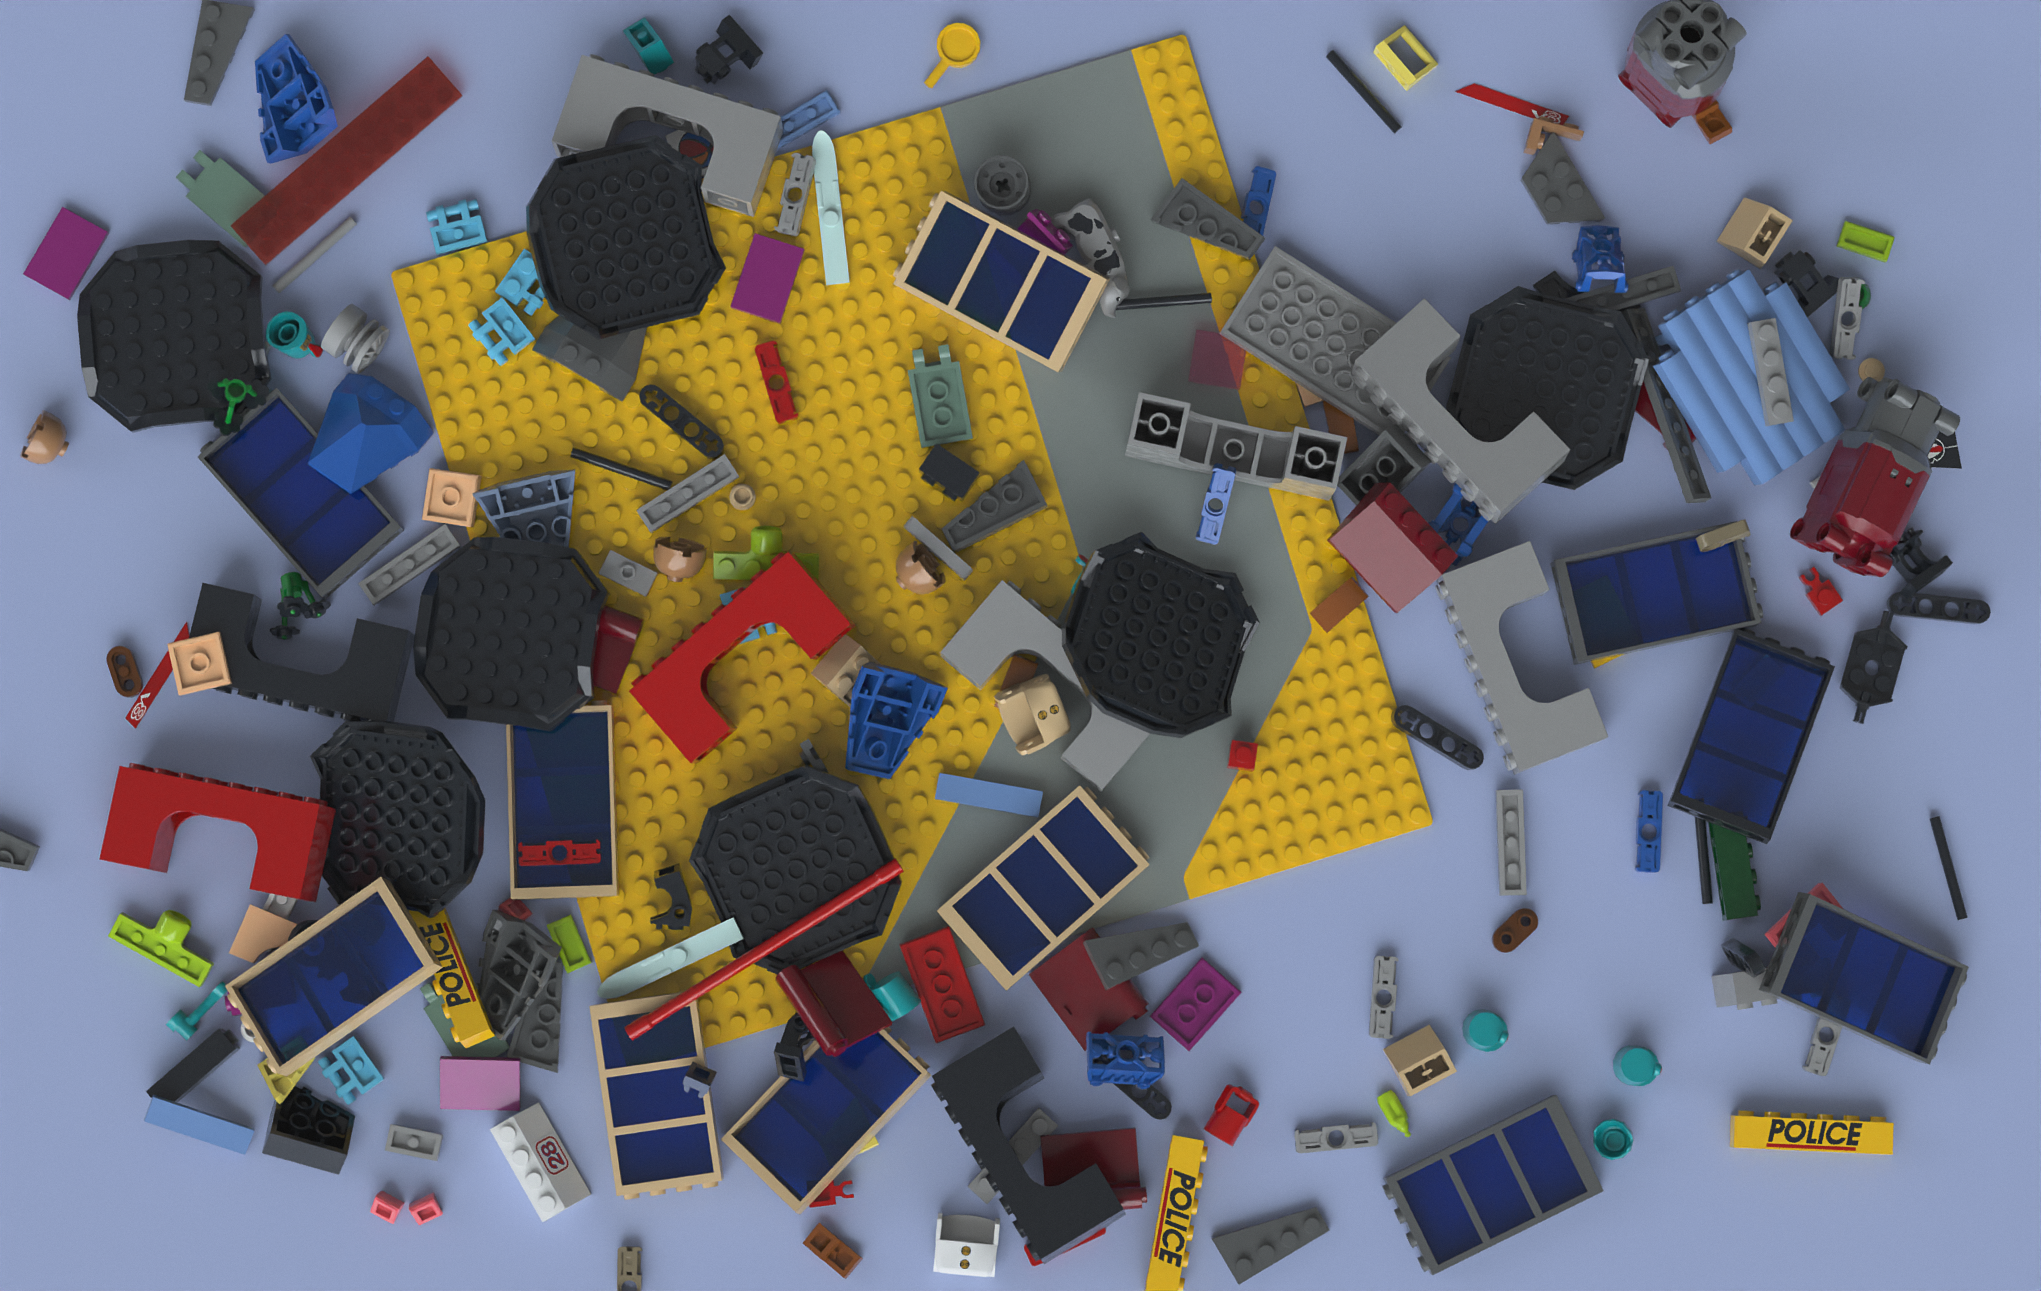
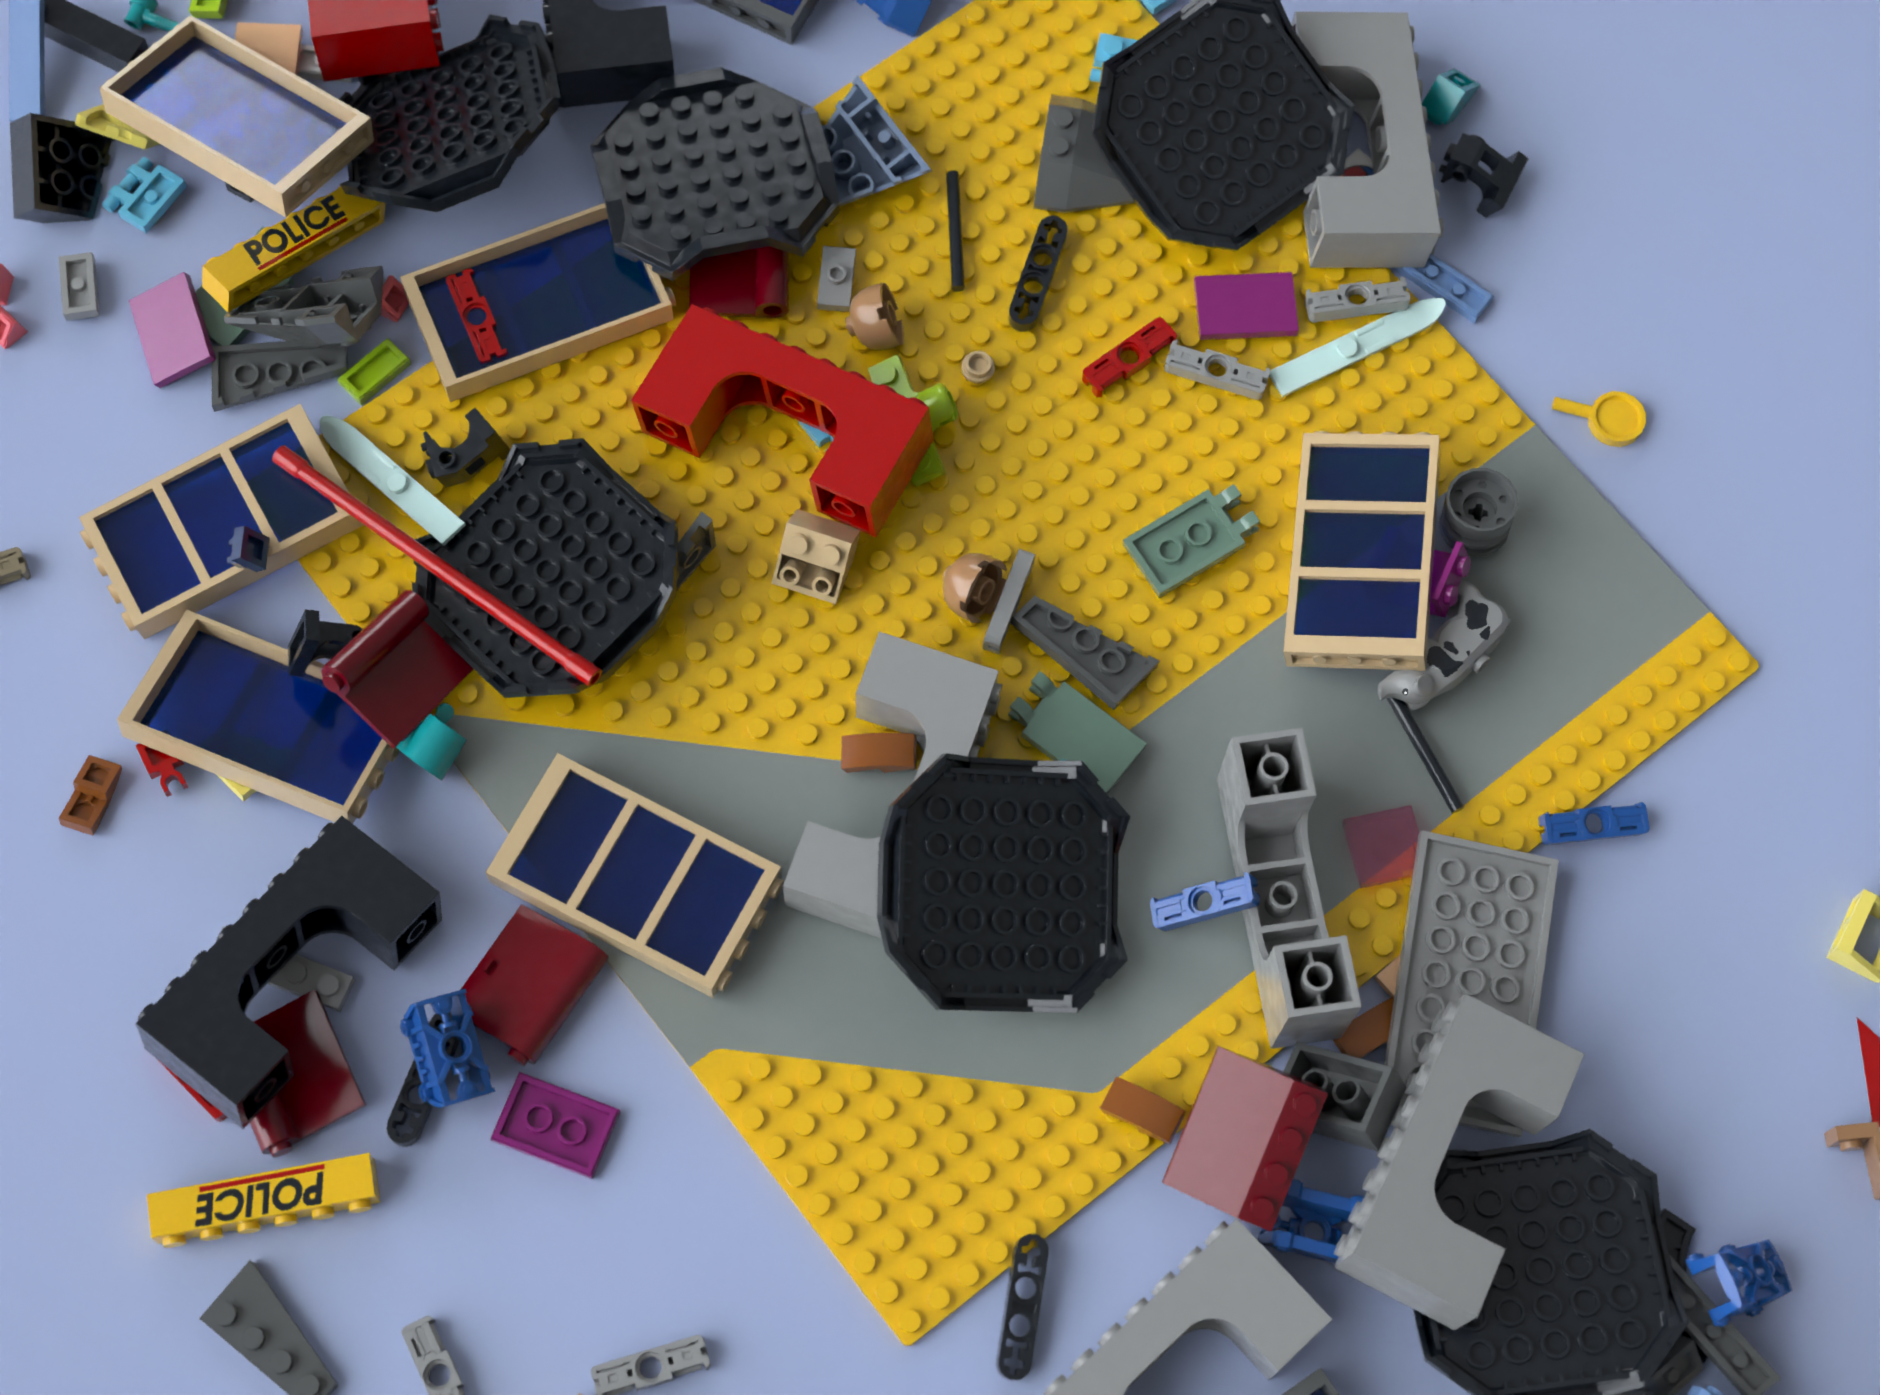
camera: 70 degrees right, 15 degrees down
light grey plate [358,524,461,606] -> none
light nougat tile [422,468,482,528] -> none
medium azure plate [468,297,535,366] -> none
white slope [490,1103,591,1222] -> none
light grey plate [636,454,739,533] -> none
blue wedge [845,662,948,779] -> none
red tile [899,926,985,1043] -> none
black piece [919,443,980,502] -> none
white piece [933,1213,1000,1277] -> none
medium blue tile [935,773,1043,818] -> none
tan piece [994,674,1071,755] -> none
dark grey wing [1083,922,1199,990] -> none
dark grey wing [1151,178,1265,260] -> none
red piece [1203,1084,1259,1147] -> none
red brick [1227,740,1258,772] -> none
black bar [1326,50,1402,134] -> none
dark grey wing [1521,133,1605,224] -> none
none -> sand green tile [1008,671,1147,794]
none -> light grey piece [1164,340,1270,400]

